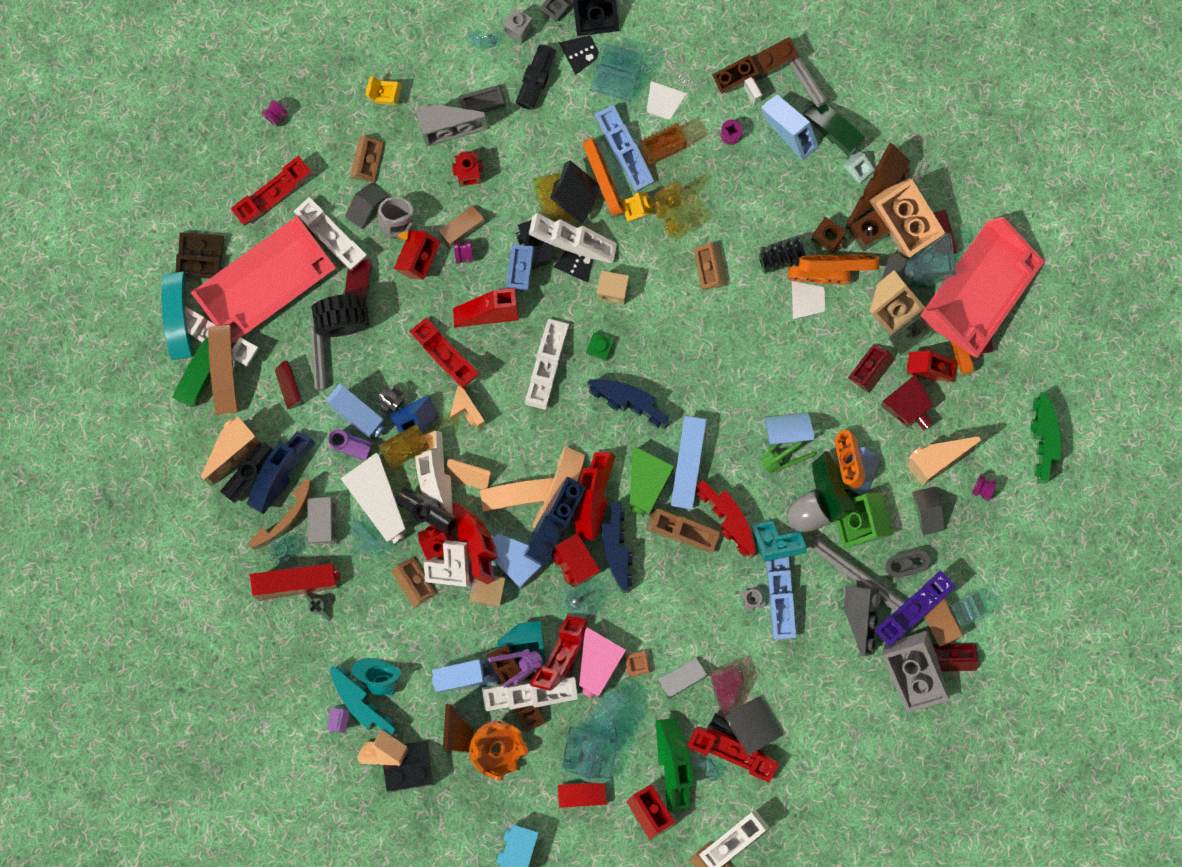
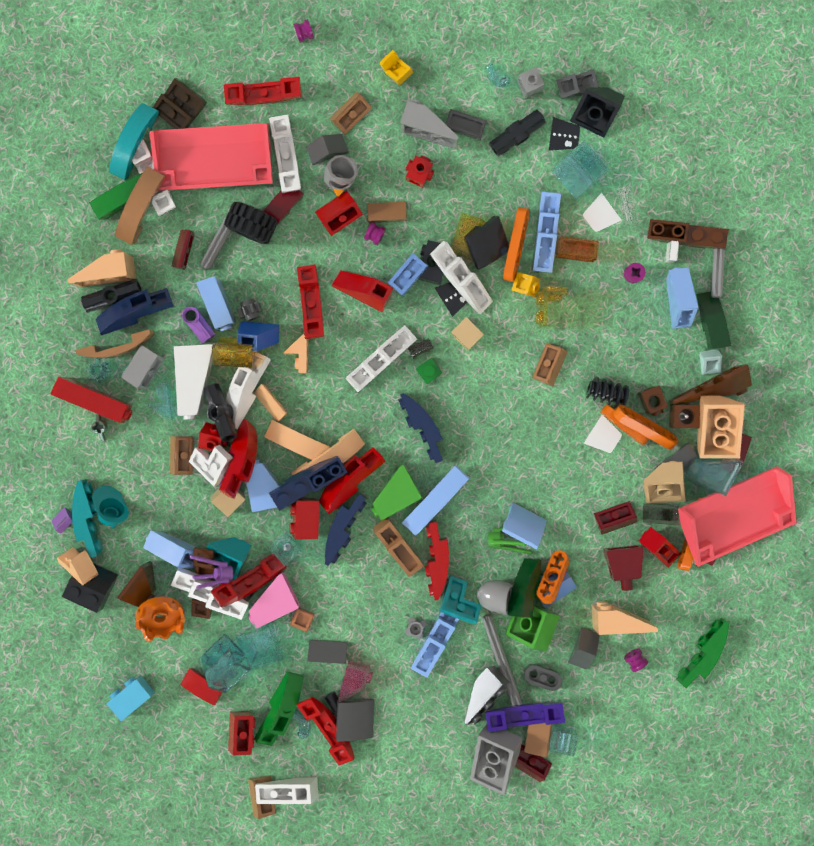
camera: 25 degrees right, 10 degrees up
none -> clear smoke pin [408,338,433,359]

